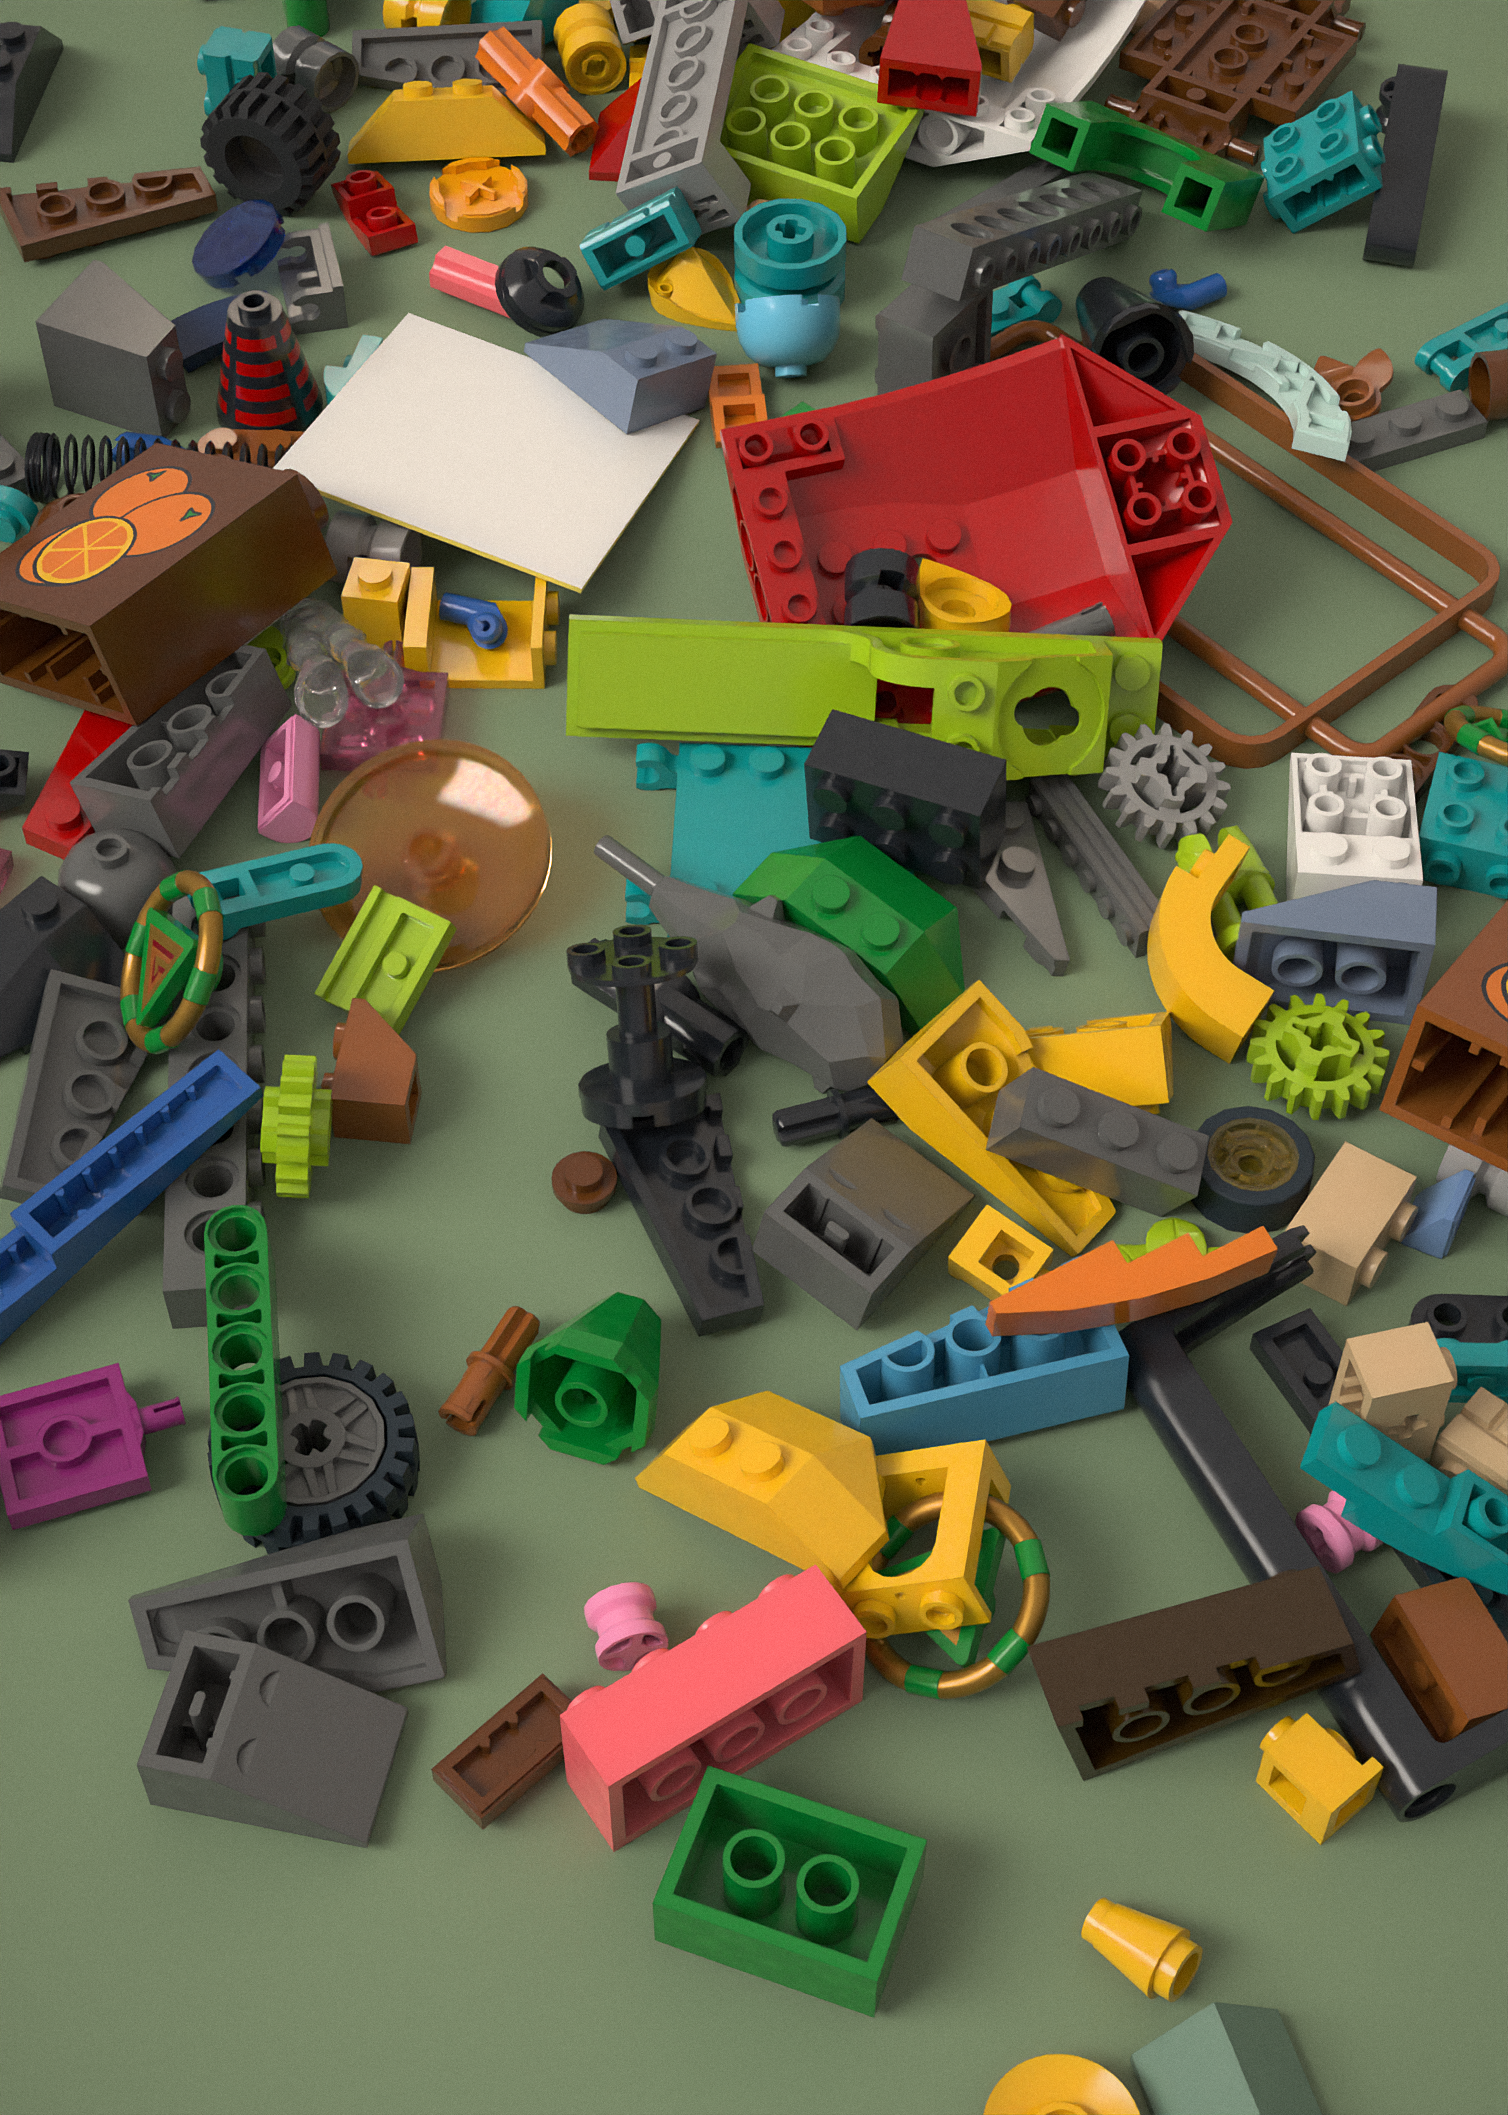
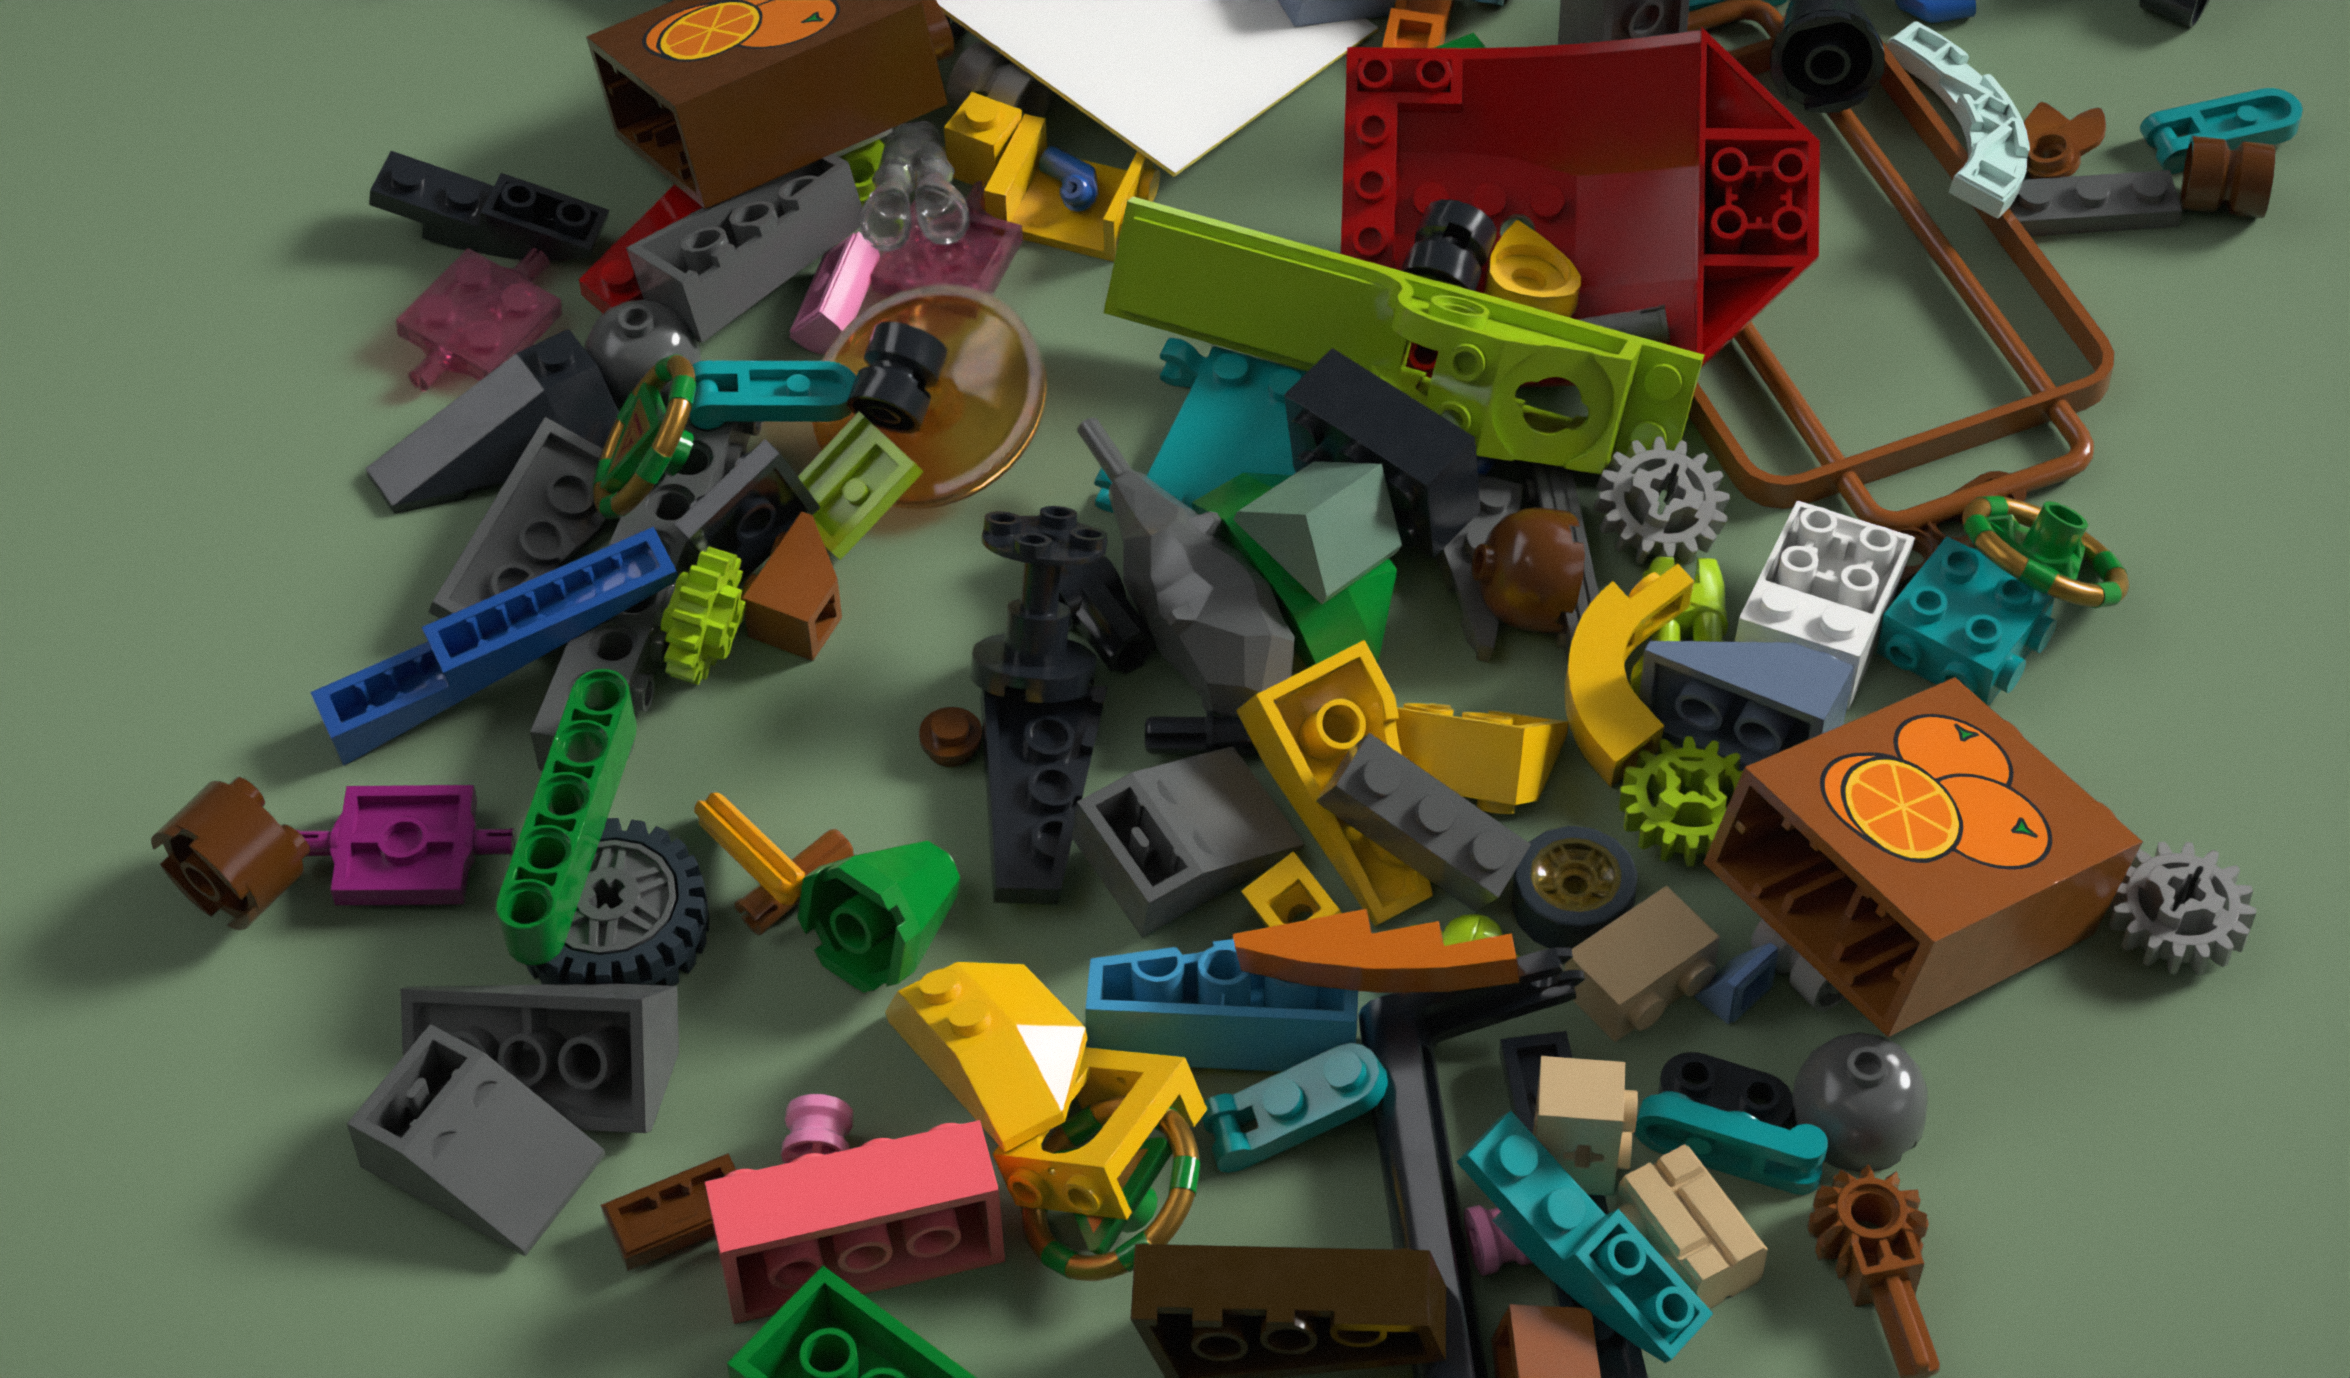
camera: 20 degrees right, 0 degrees up
none -> black plate [674,439,821,585]
none -> light orange axle [694,793,805,905]
none -> black wheel [847,322,948,434]
none -> teal plate [1201,1043,1388,1173]
none -> sand green slope [1233,461,1402,604]
none -> reddish brown cylinder [1472,508,1585,634]

